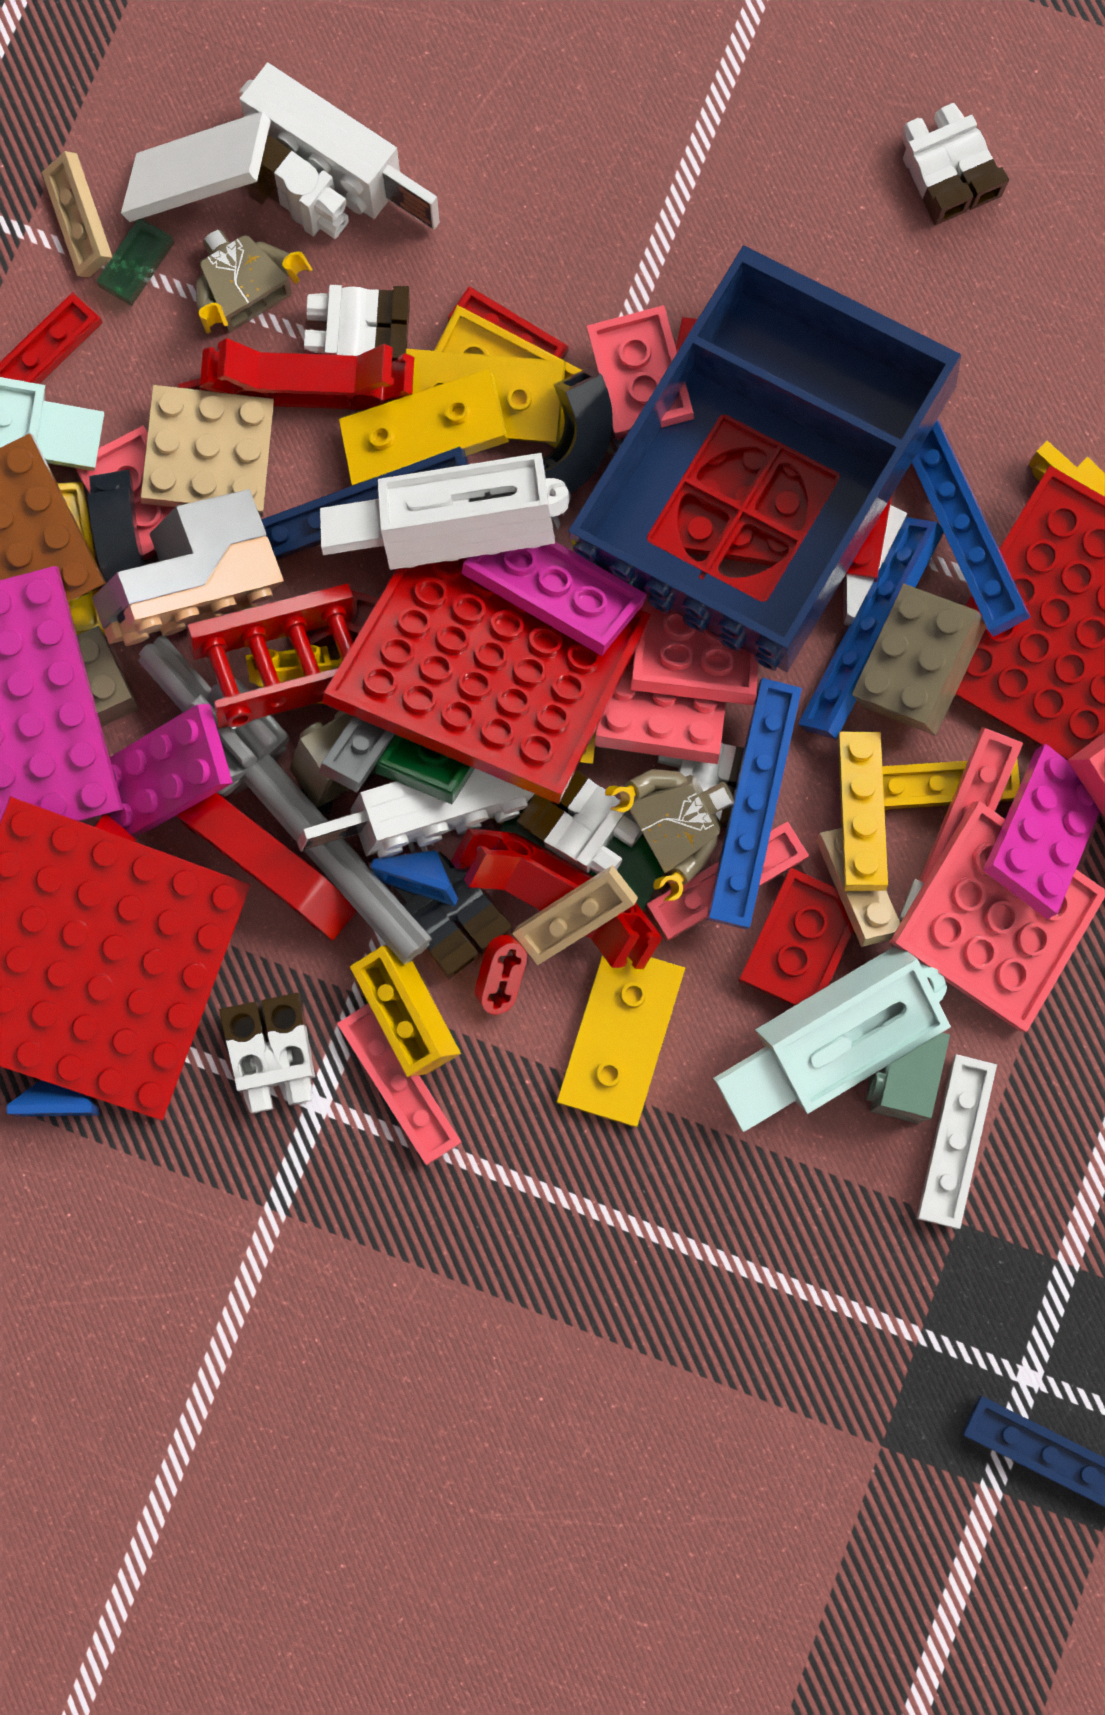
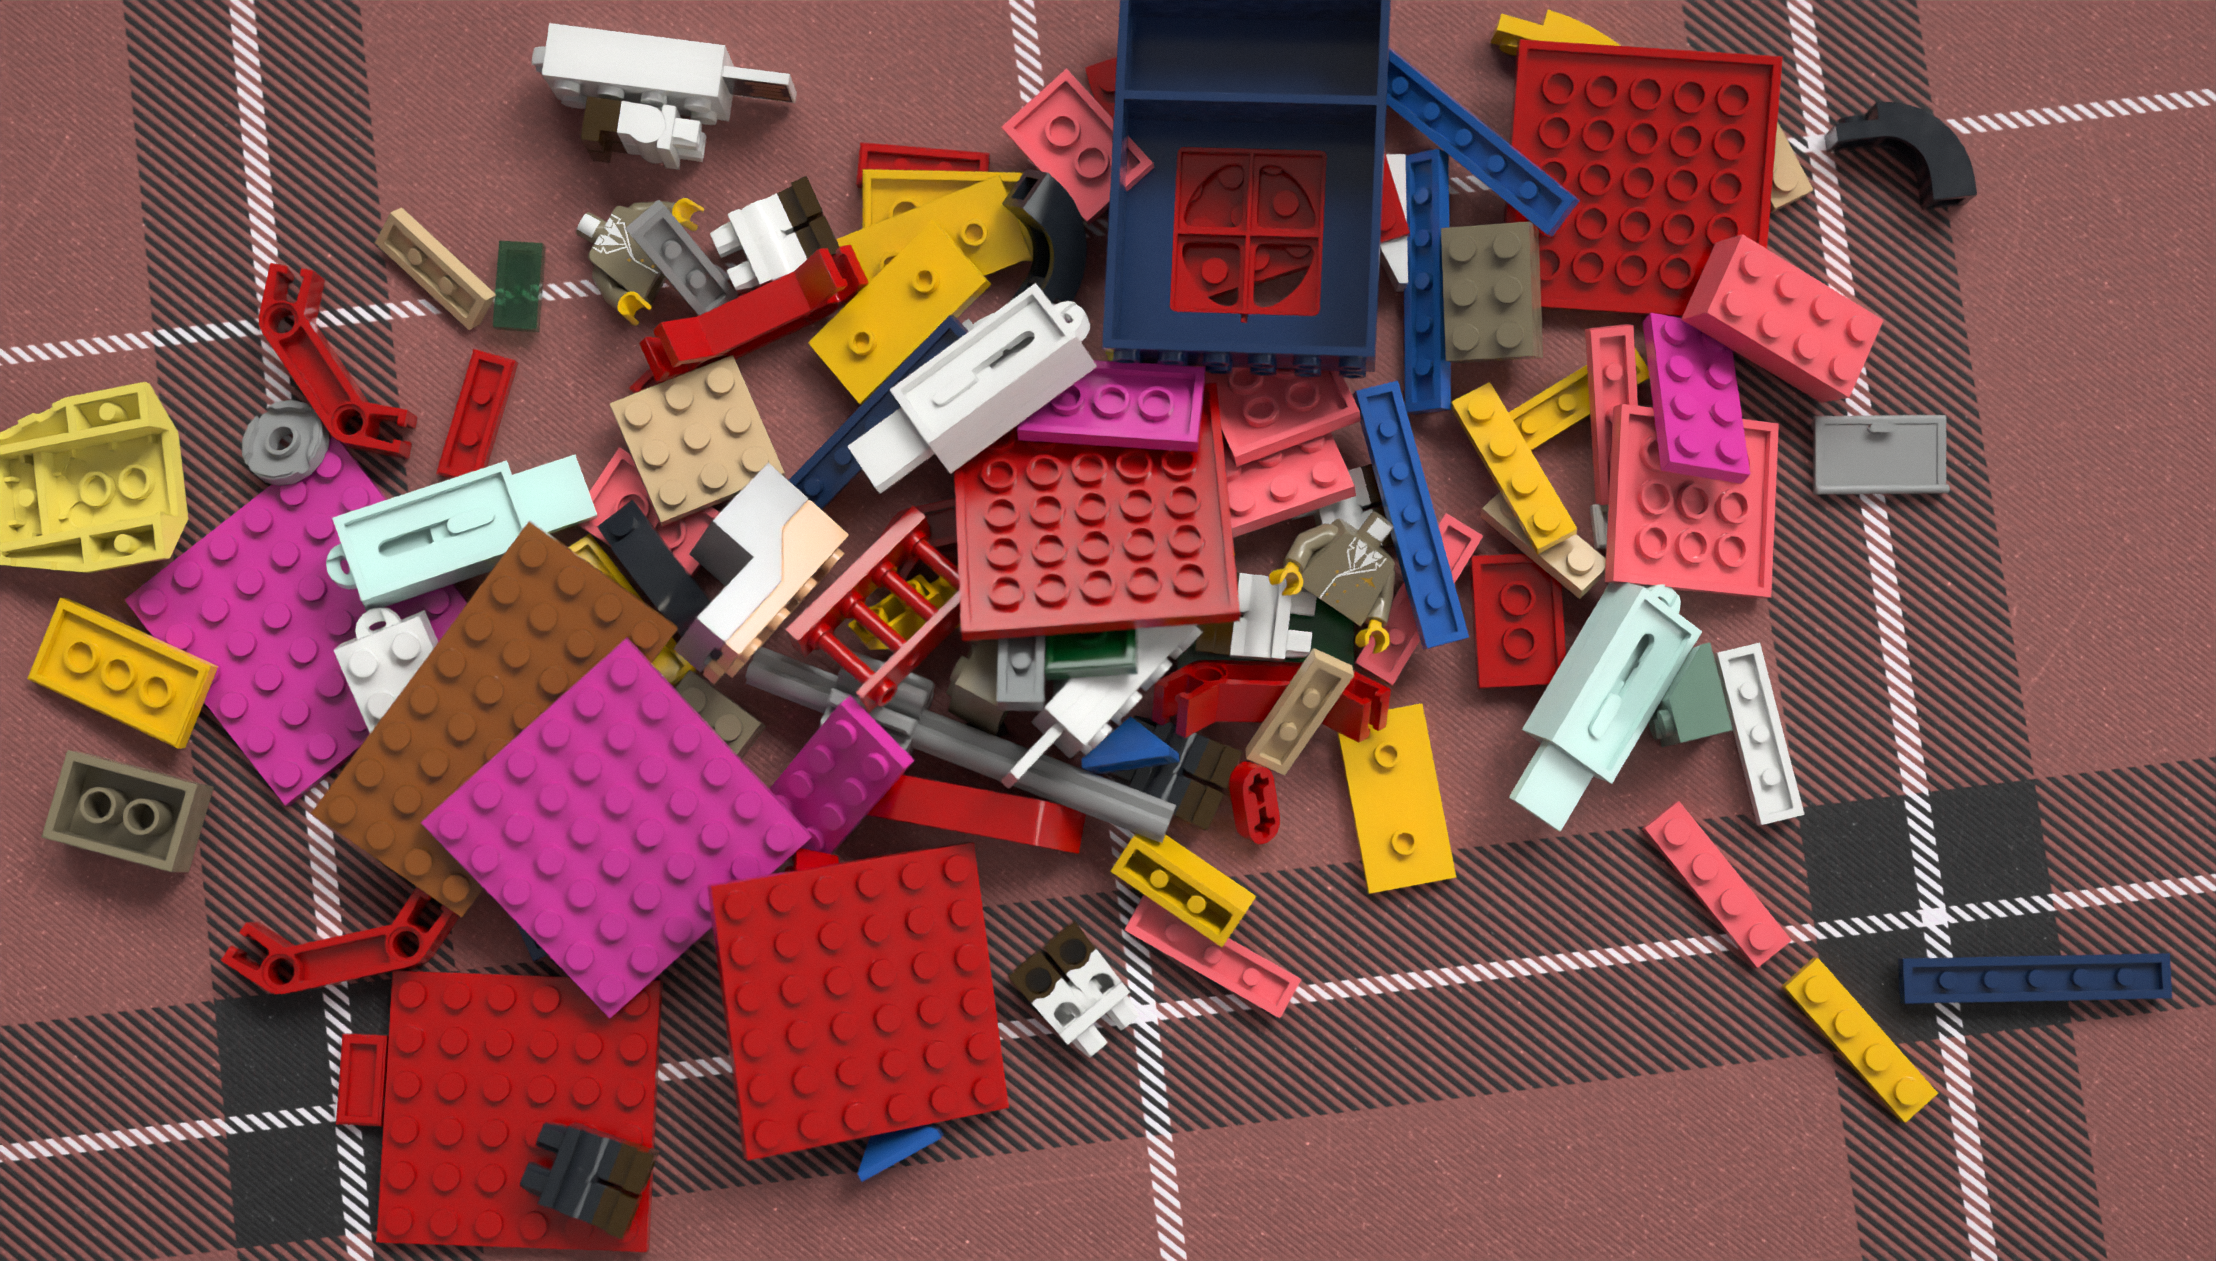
camera: 30 degrees left, 5 degrees up
white tile [121,111,271,222] -> none
none -> light grey plate [625,199,738,316]
none -> coral plate [1642,801,1792,968]
none -> yellow plate [1781,957,1938,1123]

